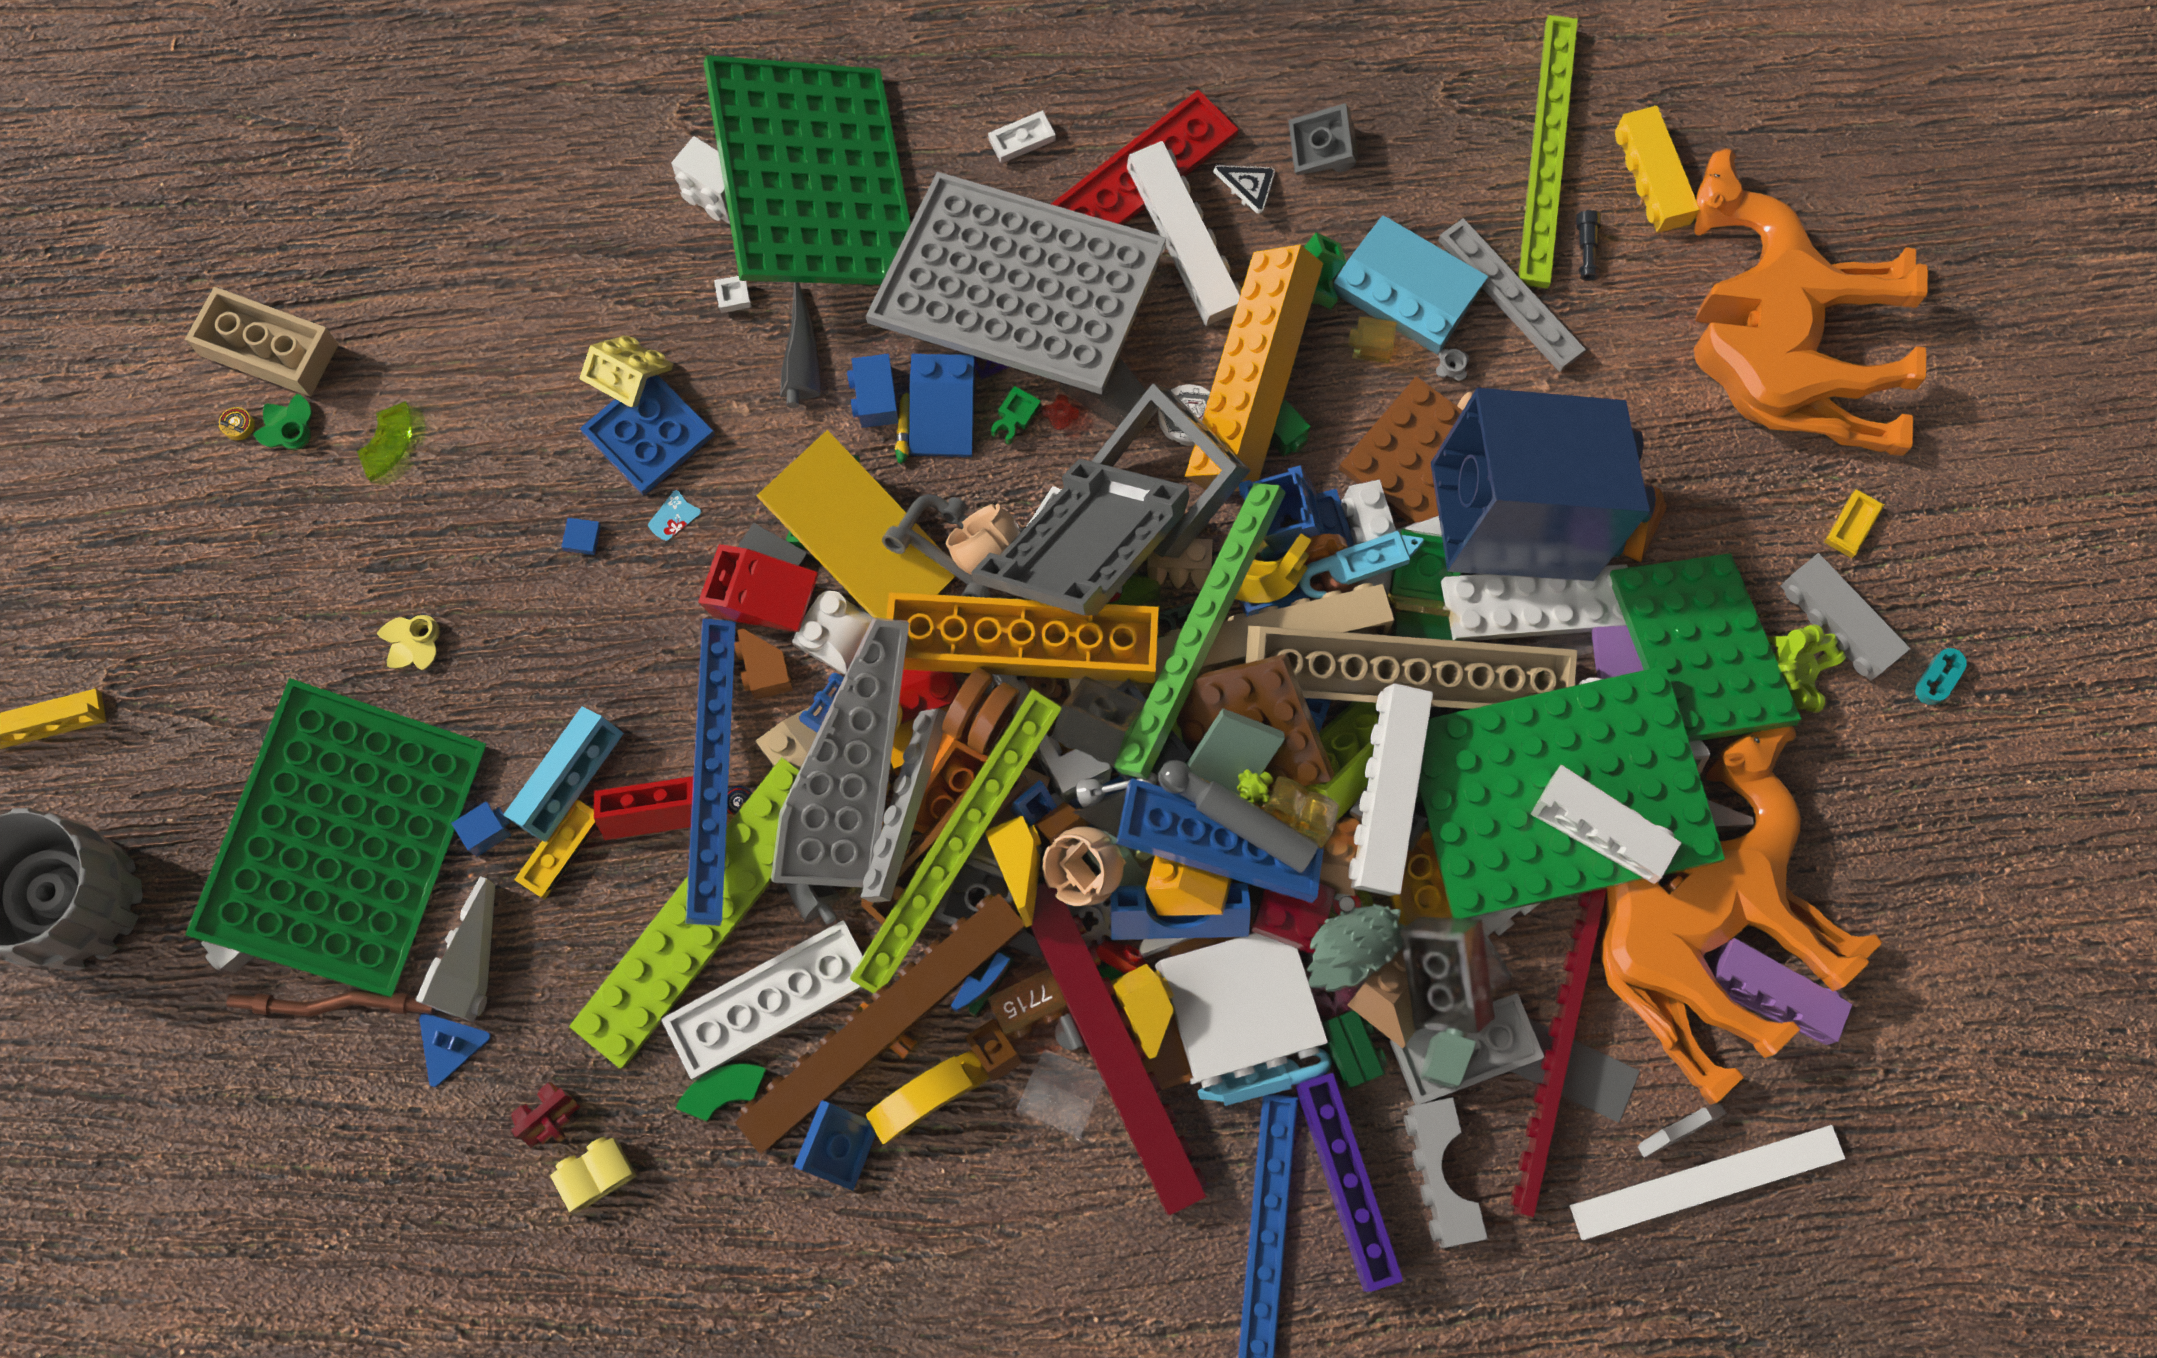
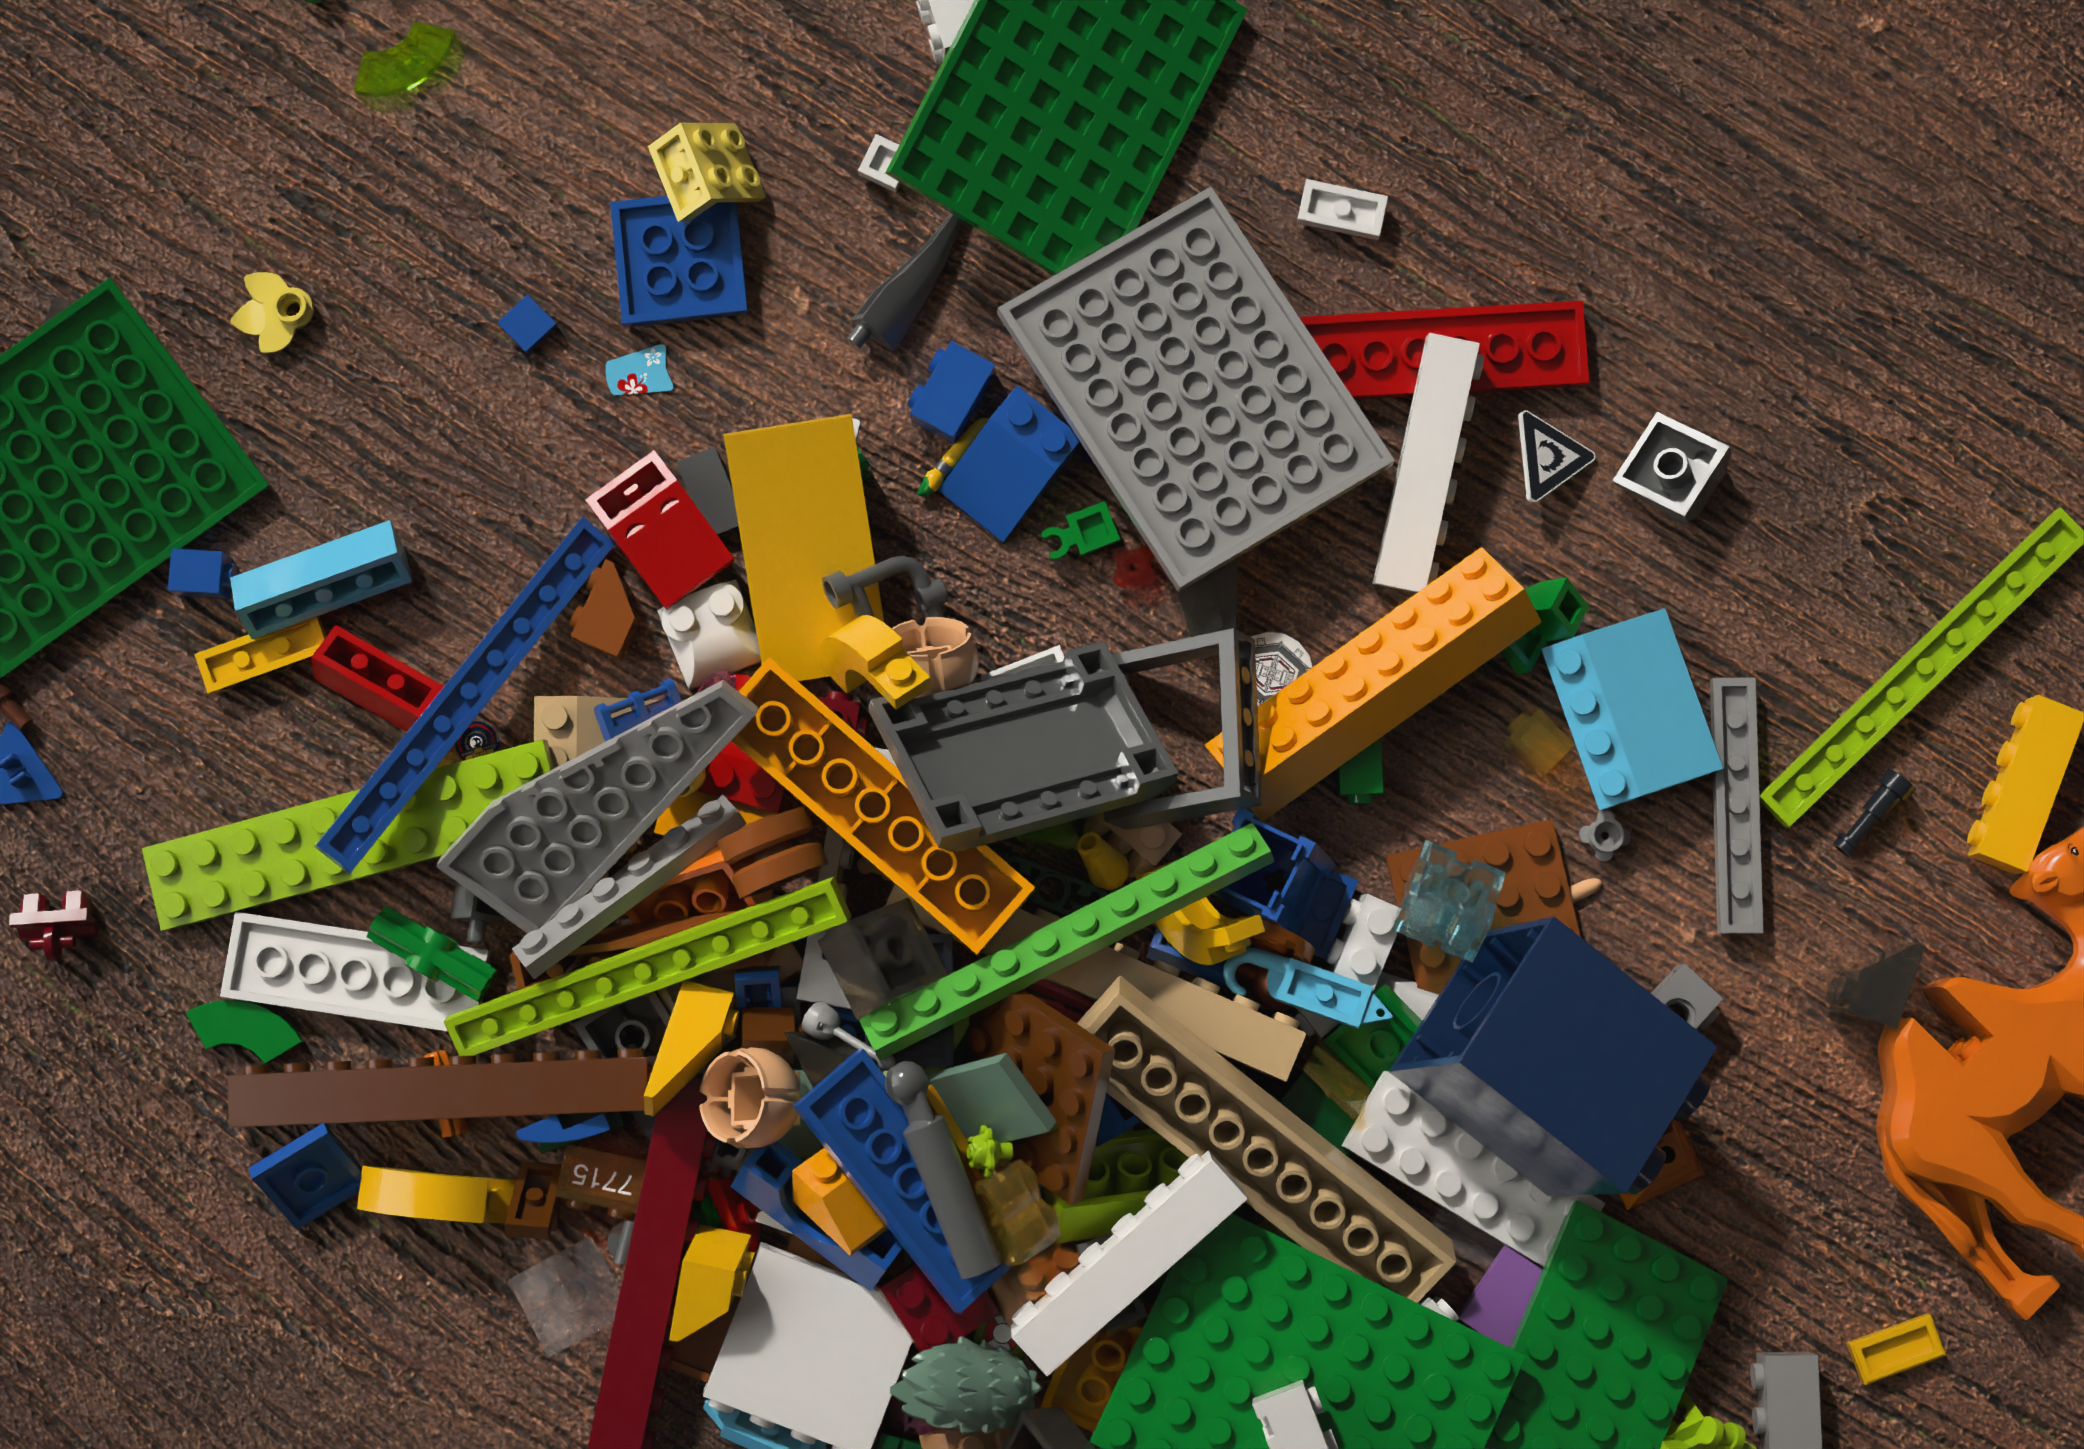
camera: 40 degrees right, 10 degrees up
white wedge [416,876,495,1022] -> none
light yellow brick [550,1136,637,1214] -> none
none -> green piece [366,905,498,1002]
none -> yellow arch [820,615,931,710]
none -> yellow cone [1077,832,1129,890]
none -> clear light blue brick [1391,840,1506,963]
none -> clear smoke slope [1825,944,1925,1031]

